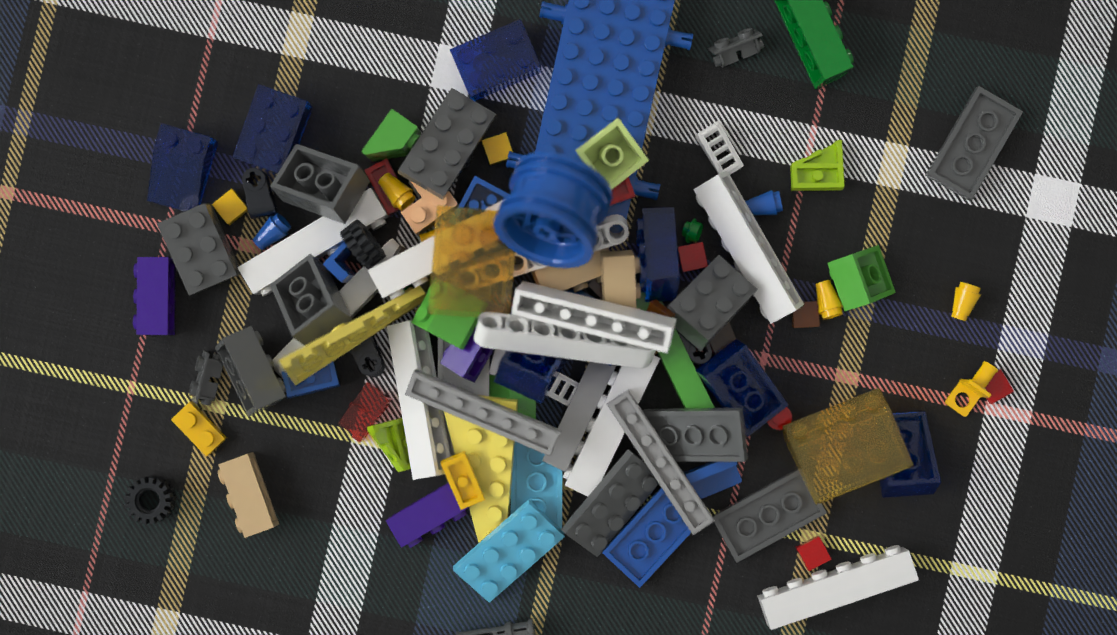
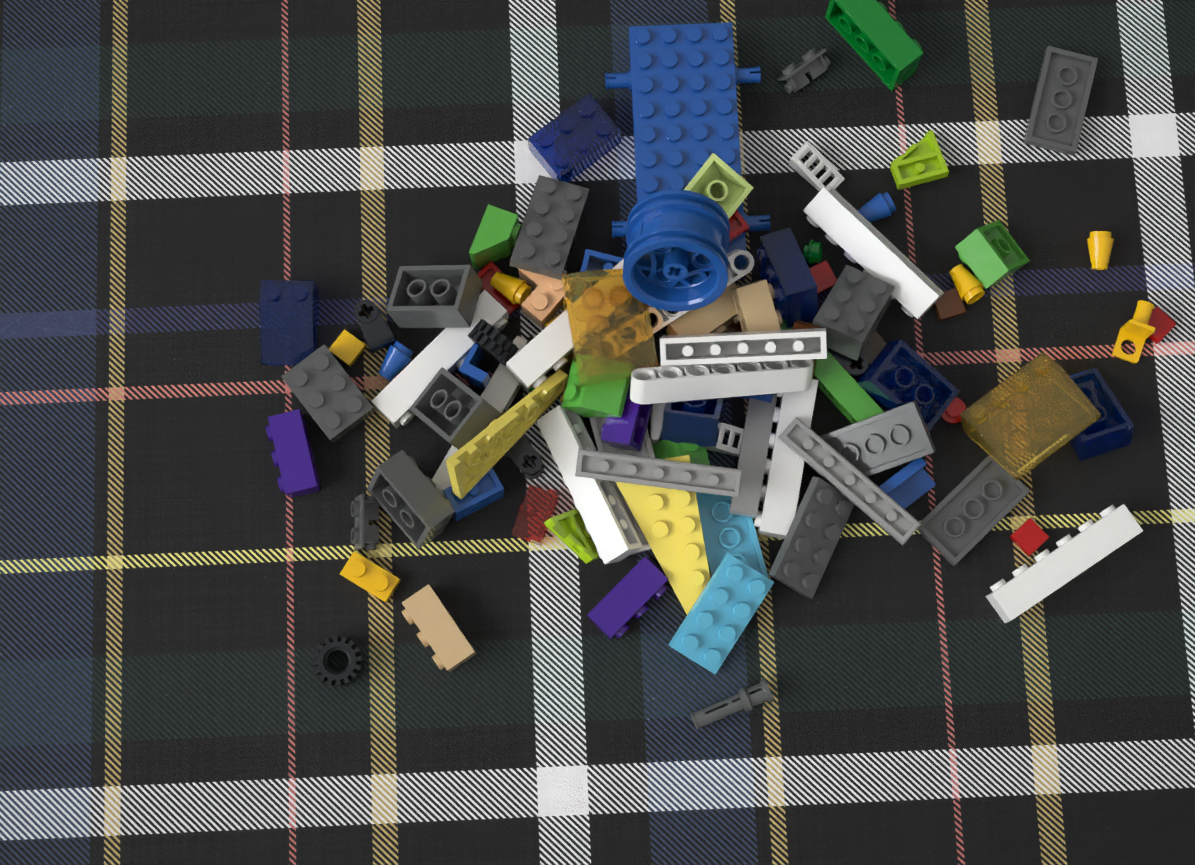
camera: 15 degrees left, 10 degrees down
clear blue brick [233,84,313,174] -> none
yellow plate [440,451,485,510] -> none
yellow tile [482,132,513,166] -> none
blue plate [602,487,691,588] -> none

